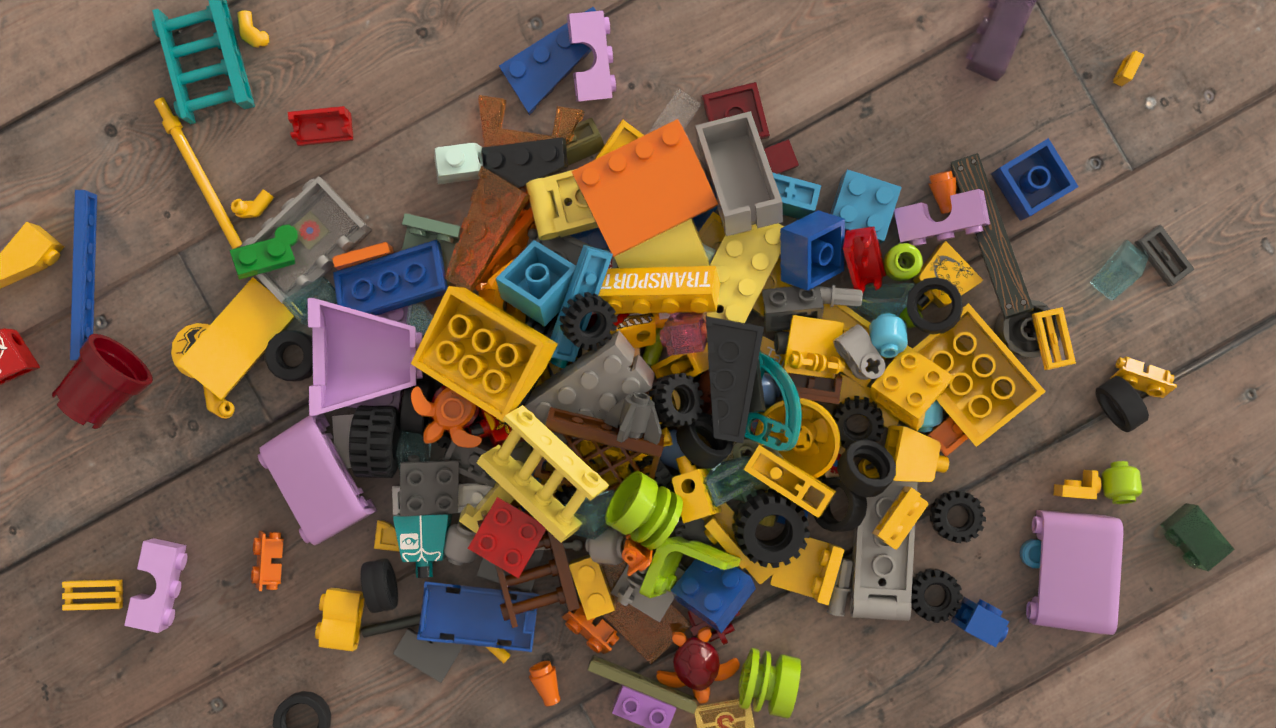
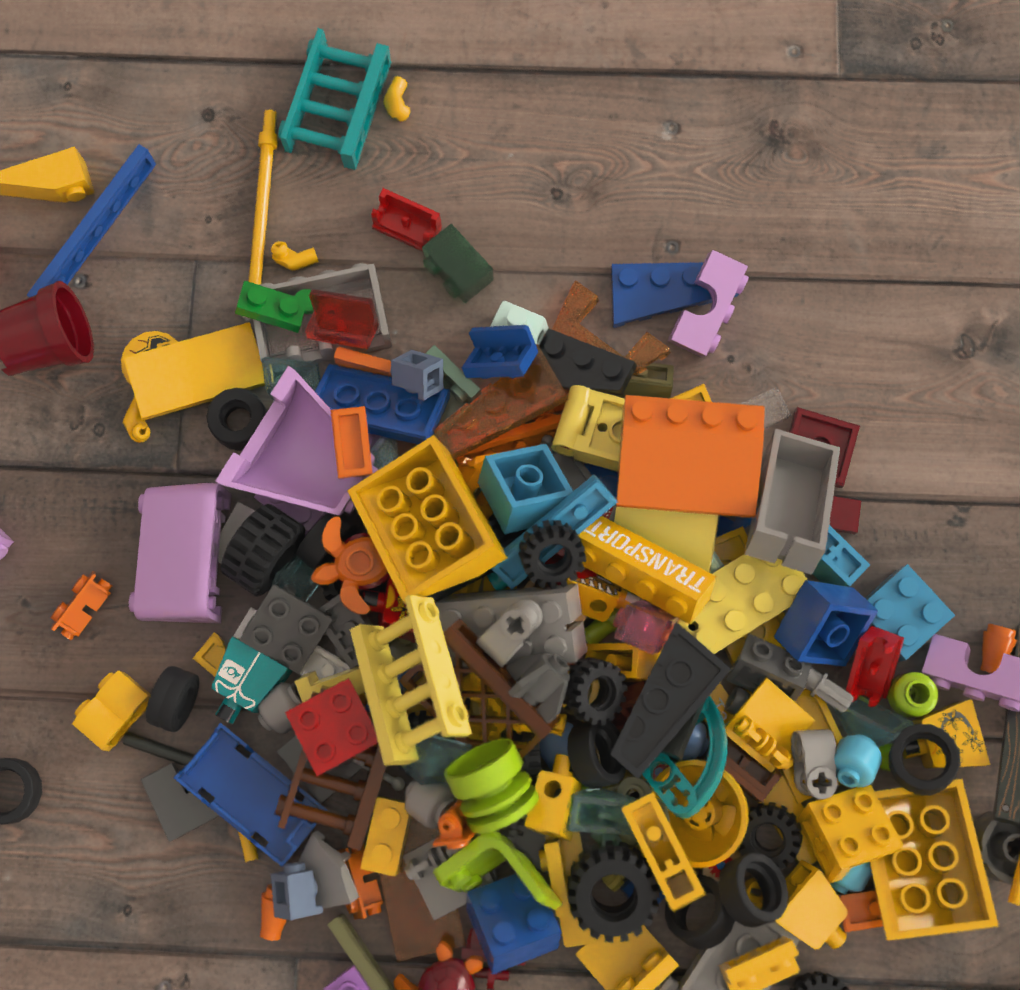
camera: 30 degrees right, 10 degrees down
none -> sand blue brick [271,862,323,920]
none -> light grey slope [298,830,359,908]
none -> clear red panel [305,289,379,349]
none -> orange tile [331,406,373,479]
none -> sand blue brick [390,350,443,401]
none -> clear green brick [422,223,494,303]
none -> blue bracket [461,325,538,379]
none -> light grey piece [476,599,543,668]

